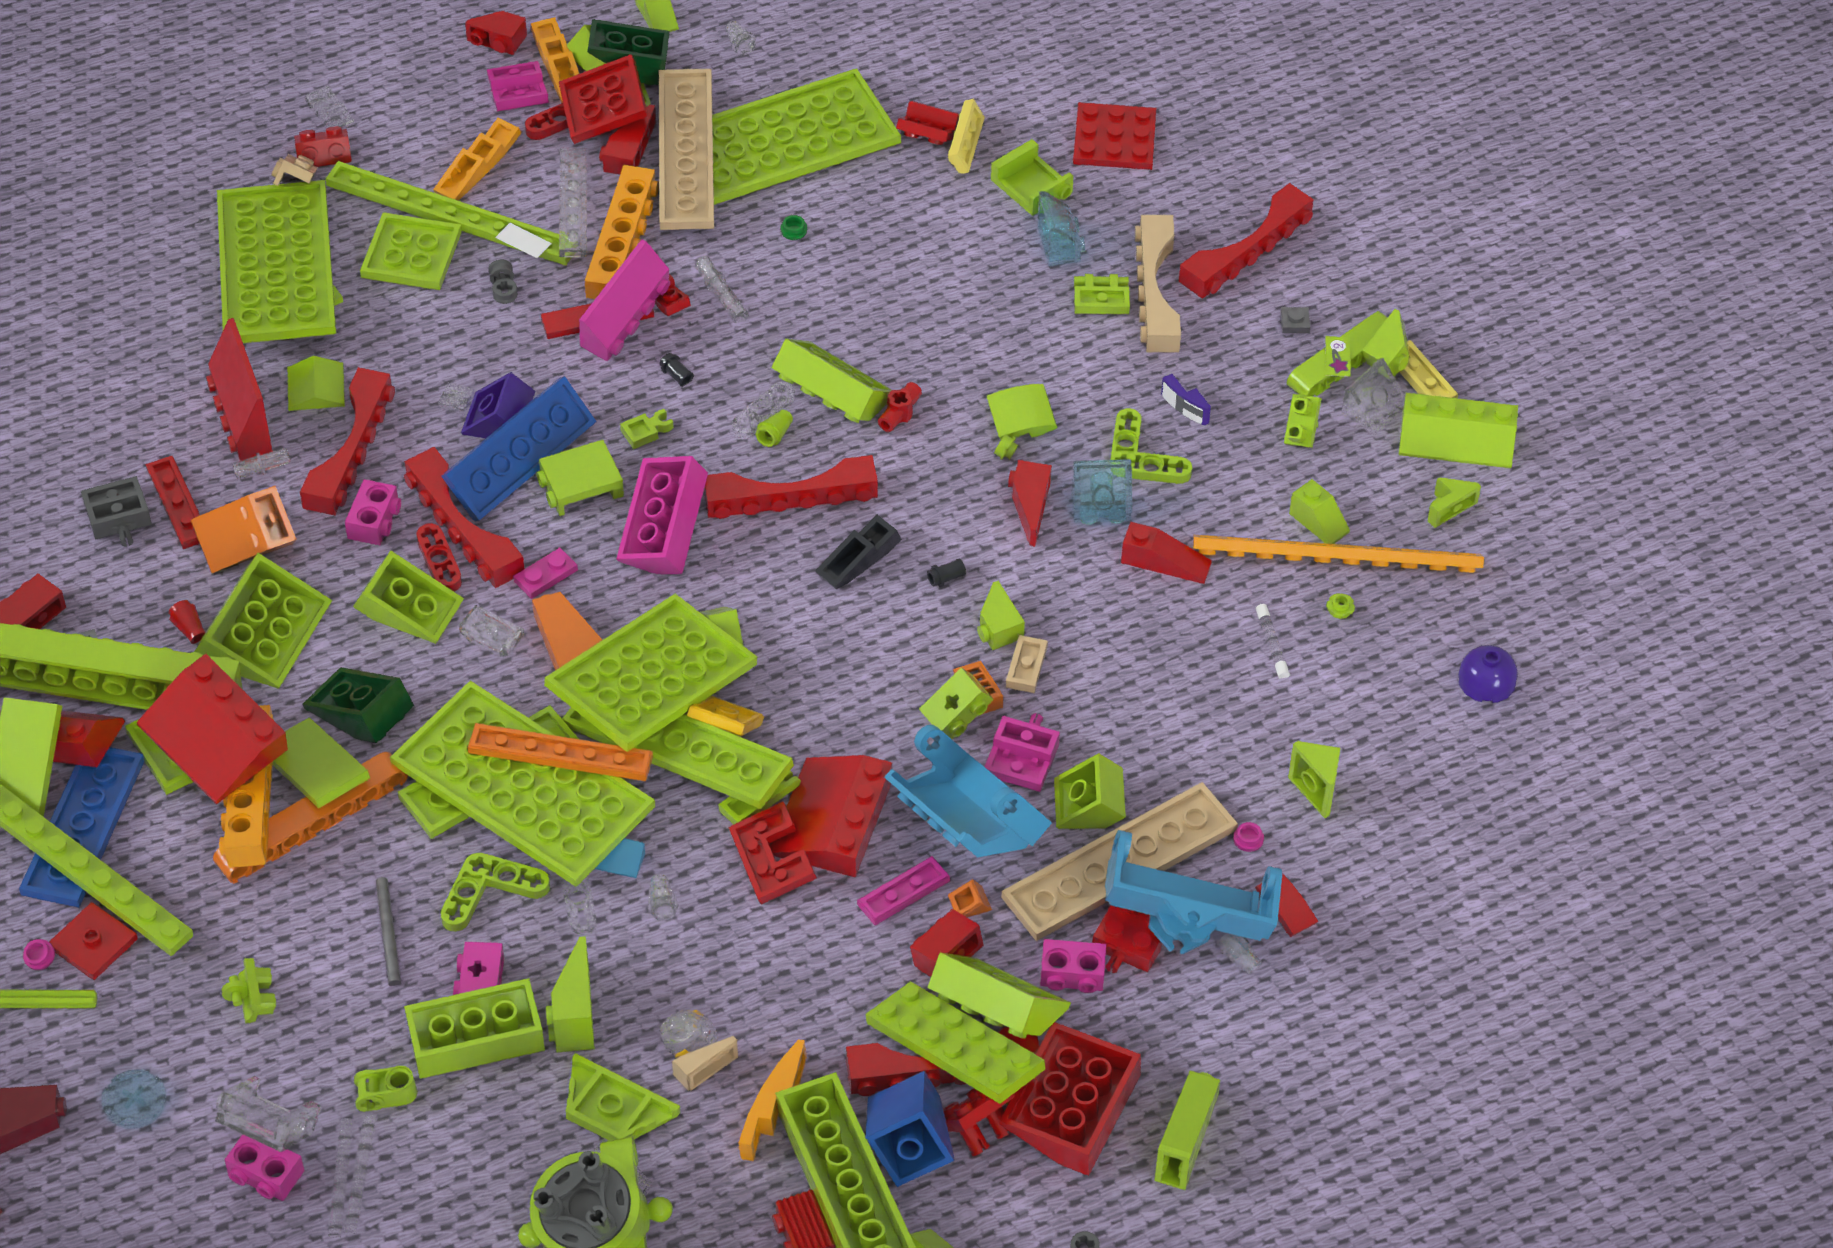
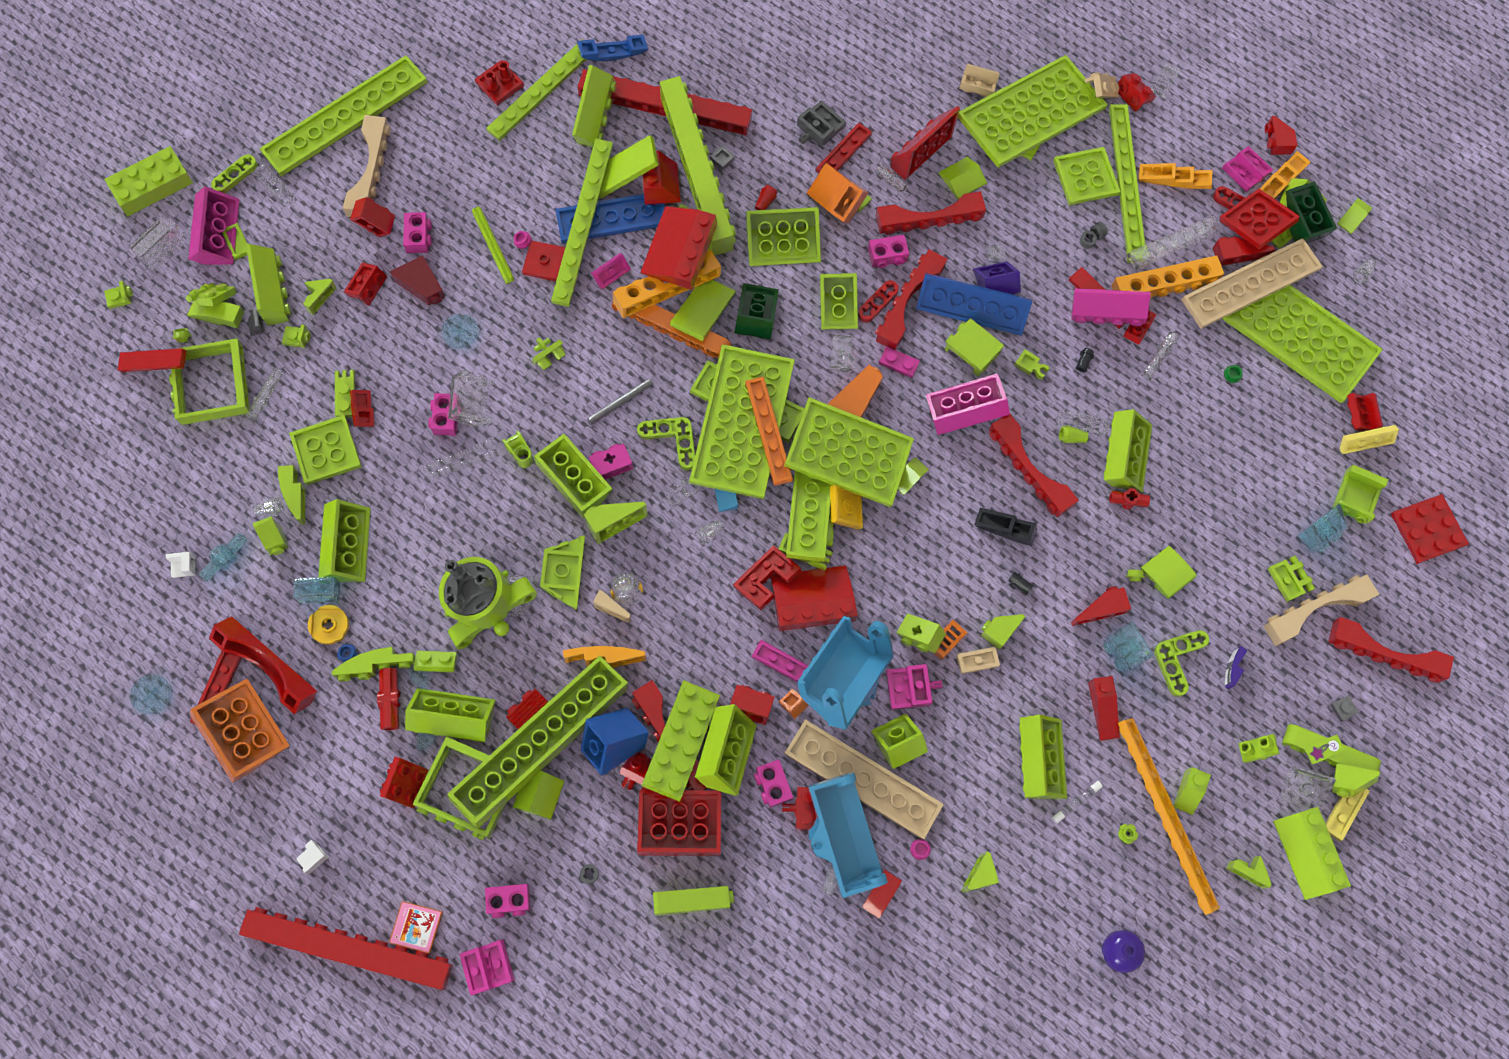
camera: 60 degrees right, 20 degrees up
white sticker [495,223,552,258] -> none
none -> dark pink plate [591,253,631,289]
none -> tan bracket [959,64,1000,97]
none -> lime slope [1019,714,1067,799]

